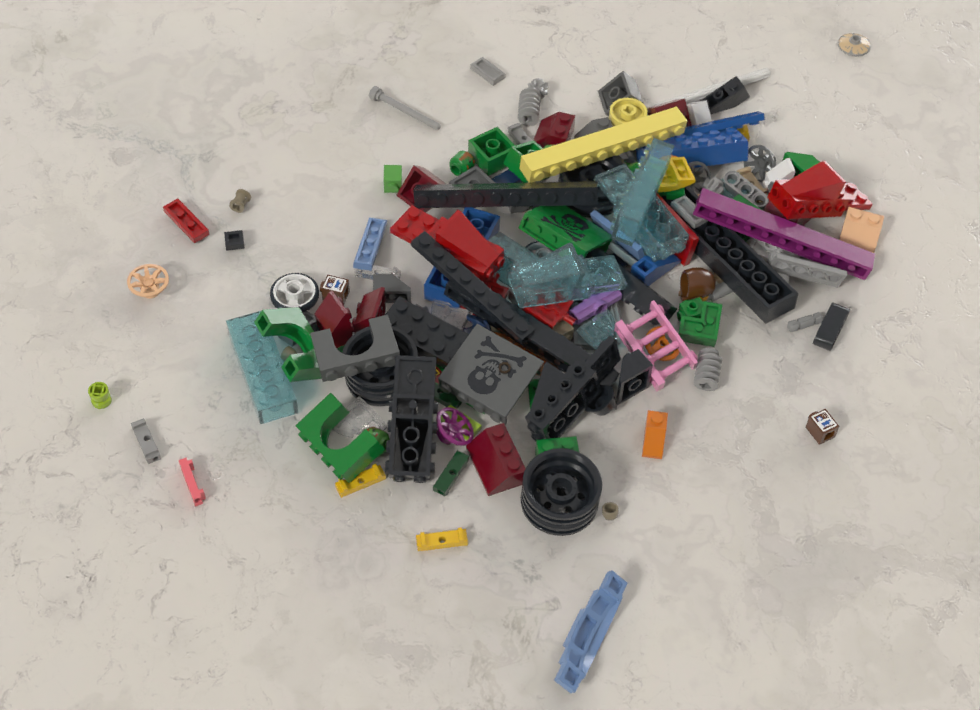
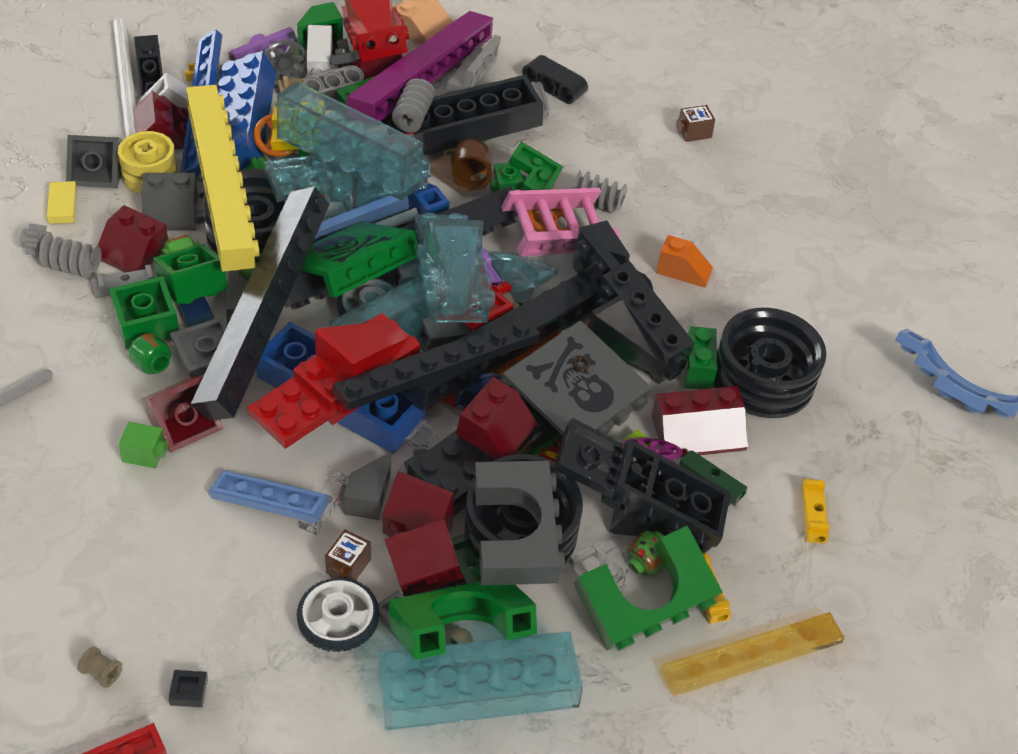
camera: 80 degrees left, 5 degrees down
none -> light yellow tile [47,181,77,224]
none -> medium lavender piece [228,27,298,61]
none -> light grey piece [392,78,435,133]
none -> dark red slope [456,377,537,459]
none -> clear yellow tile [660,612,845,696]

